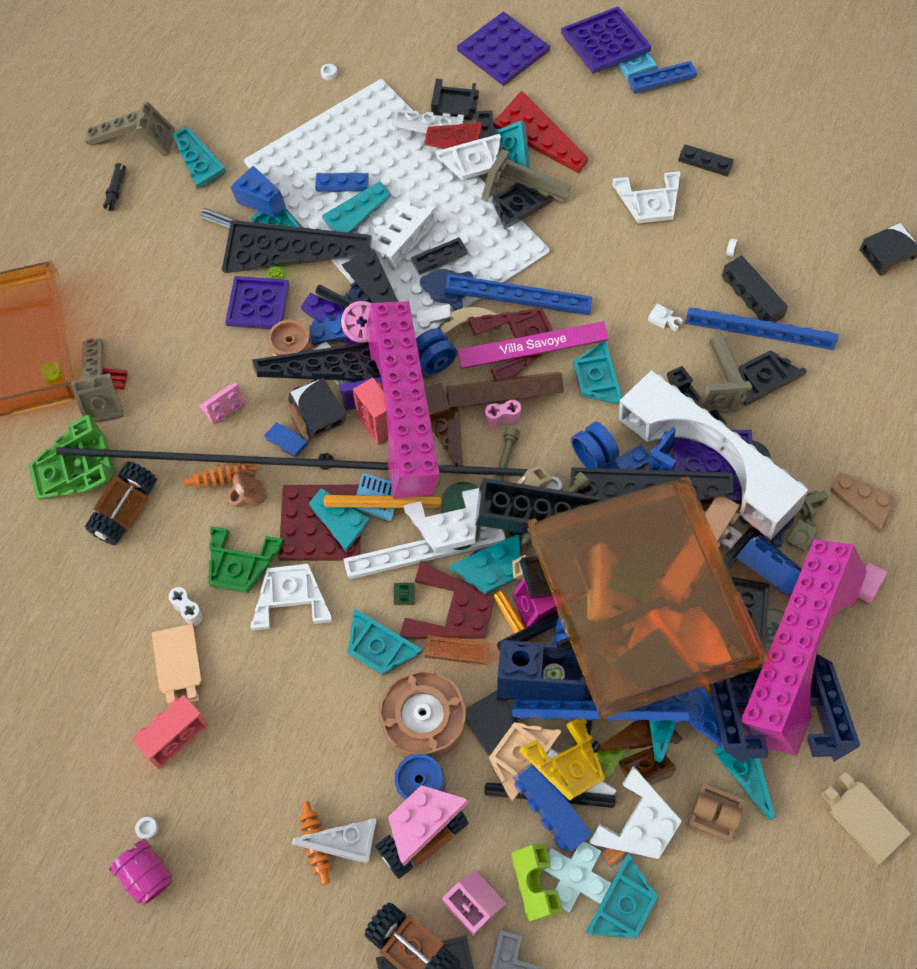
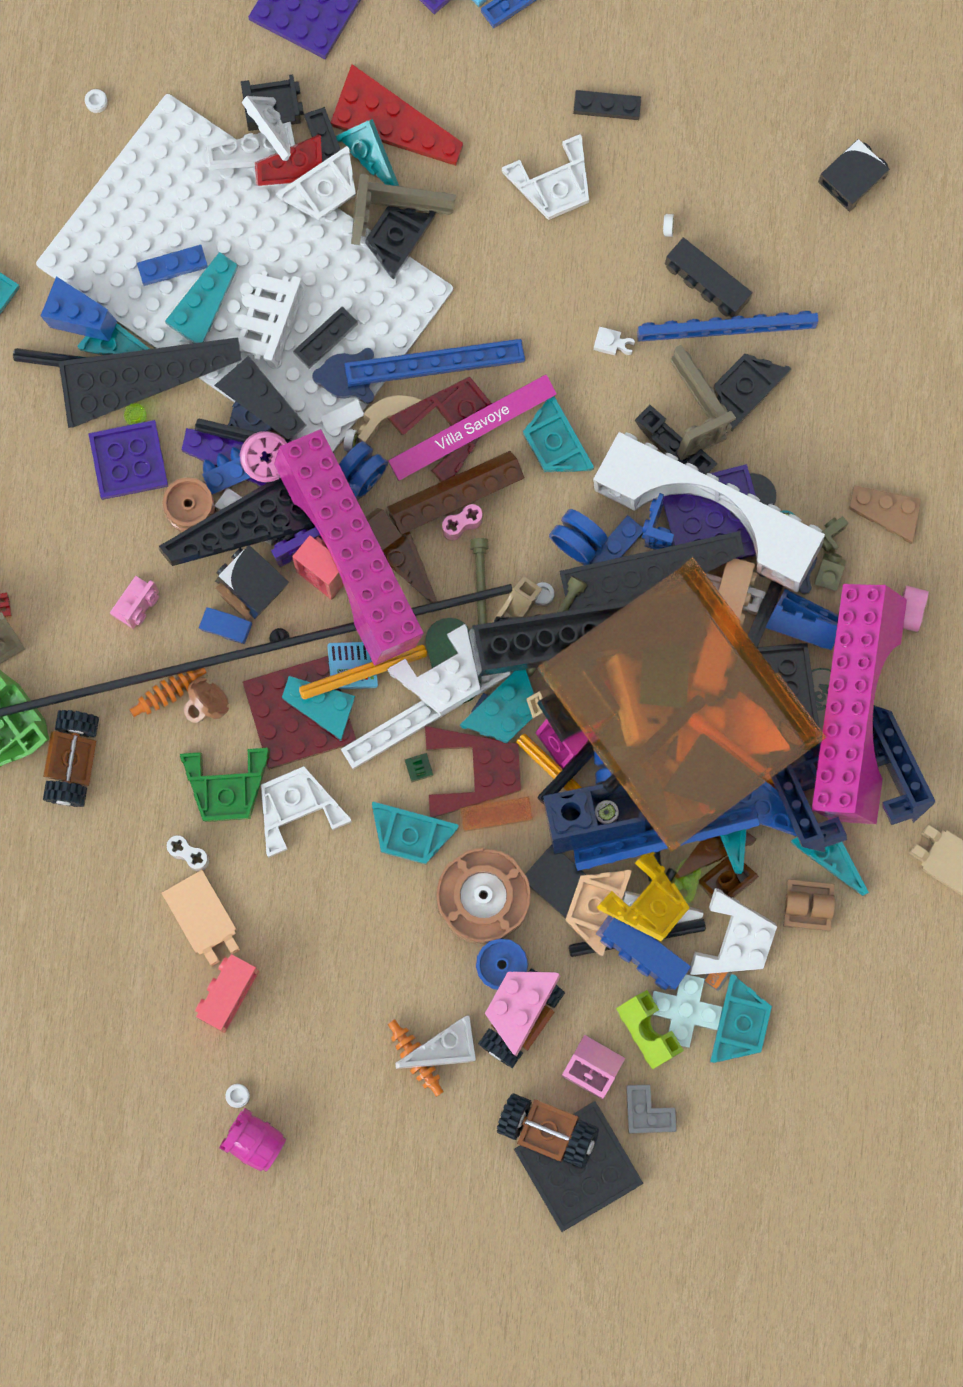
camera: 20 degrees left, 15 degrees up
none -> white wing [242,96,291,161]

